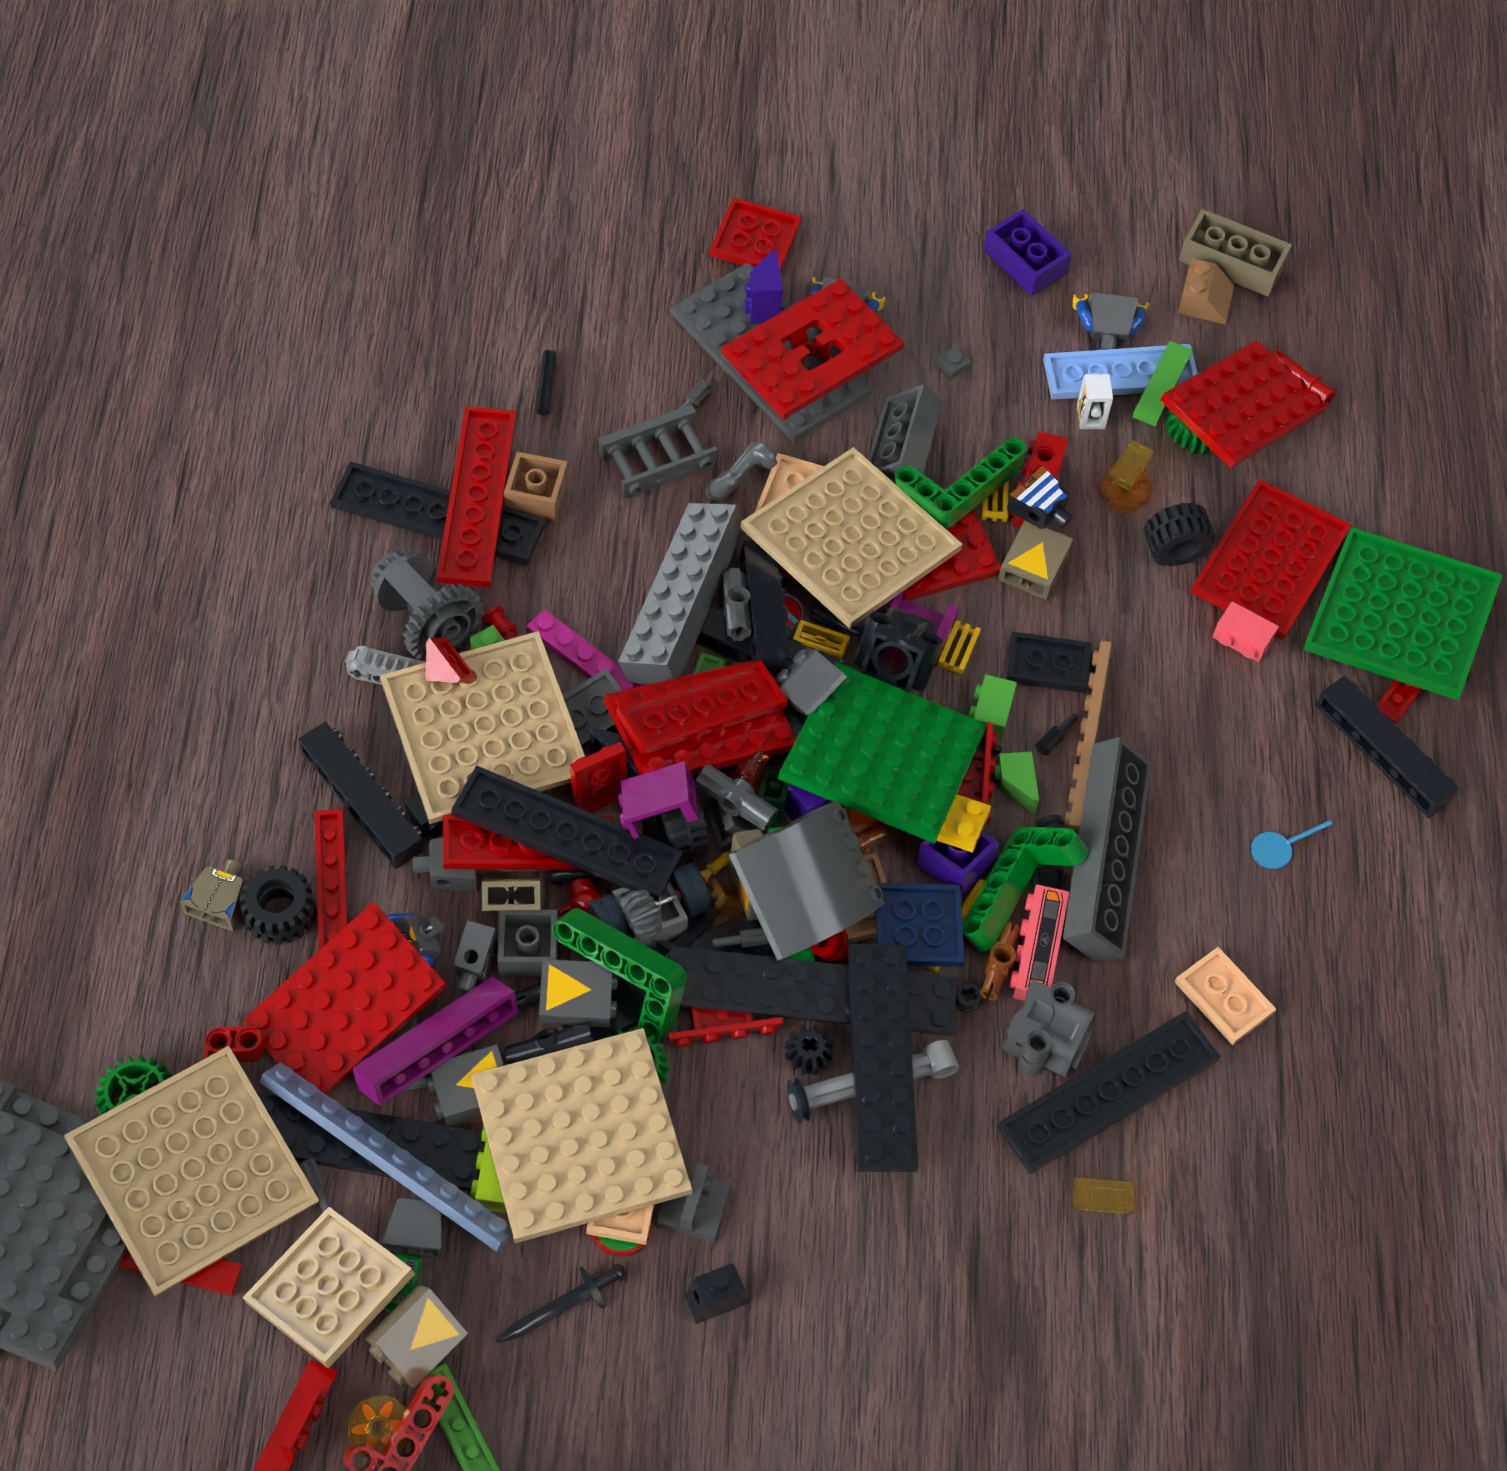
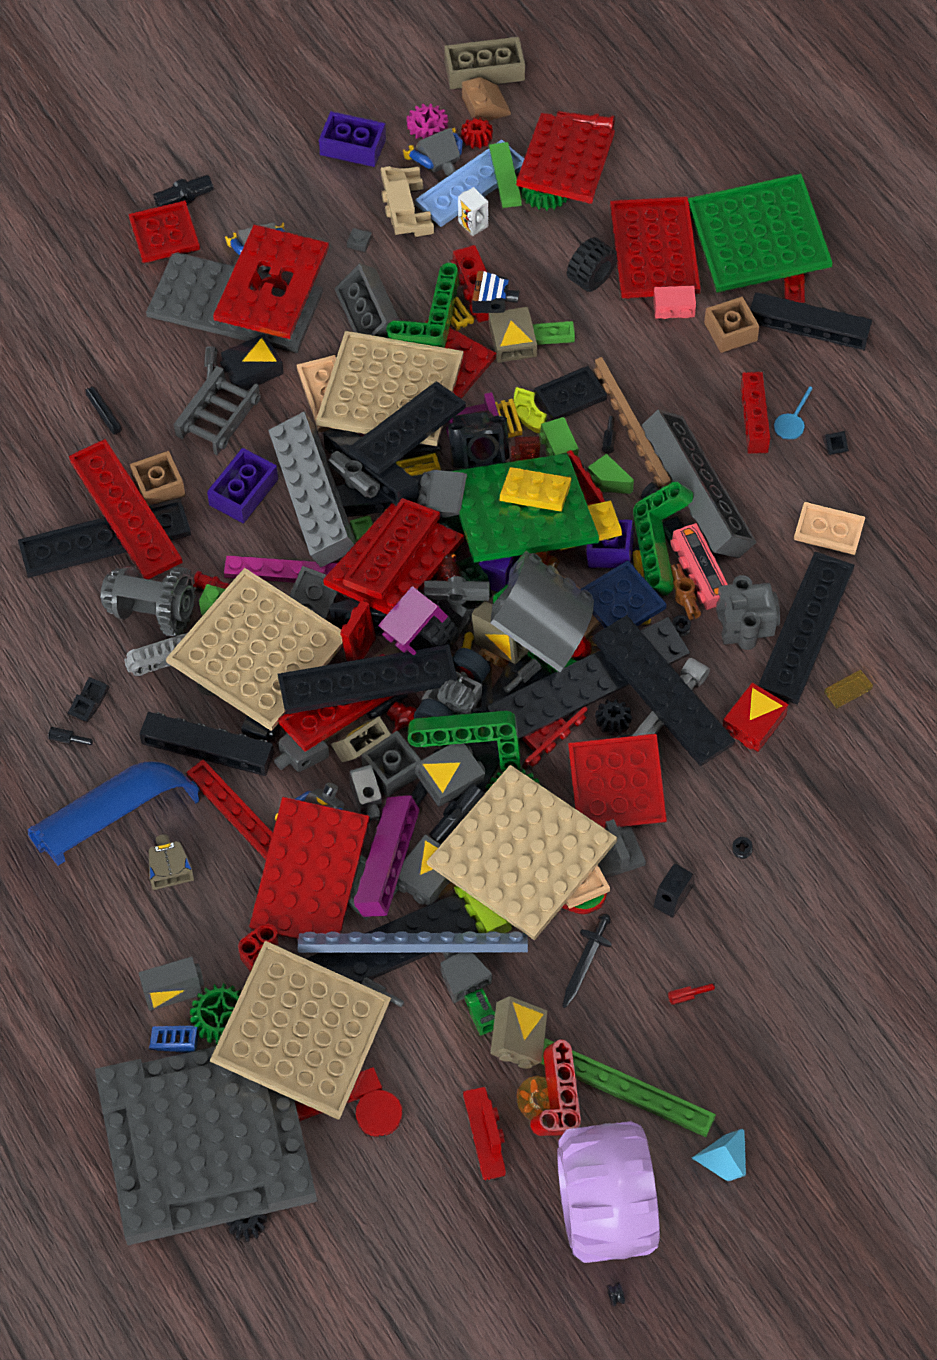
camera: 30 degrees left, 0 degrees up
black tyre [240,865,316,945] -> none
tan plate [243,1207,415,1368] -> none
slope [426,638,477,683] -> none
dark grey piece [706,441,778,501] -> none
dark purple slope [744,251,783,324] -> none
clear orange plate [1099,464,1152,513] -> none
clear yellow tile [1107,440,1154,491] -> none
none -> blue panel [28,761,200,866]
none -> black axle [48,727,93,746]
none -> black slope [68,677,110,722]
none -> dark grey brick [138,956,205,1011]
none -> blue slope [149,1026,199,1053]
none -> black piece [153,175,214,207]
none -> dark purple brick [207,448,278,524]
none -> black brick [220,334,284,390]
none -> black plate [349,381,466,475]
none -> red tile [356,1090,402,1137]
none -> tan bracket [381,166,434,237]
none -> dark pink gear [407,103,448,139]
none -> red gear [461,117,493,149]
none -> yellow plate [500,467,571,512]
none -> clear red bracket [510,436,540,462]
none -> neon yellow tile [514,387,547,433]
none -> bright green plate [533,321,575,345]
none -> red plate [568,734,667,829]
none -> red axle [668,983,715,1005]
none -> medium nougat brick [704,296,759,353]
none -> red brick [722,683,789,752]
none -> black bush [732,837,753,859]
none -> red brick [740,372,770,454]
none -> black slope [822,431,849,455]

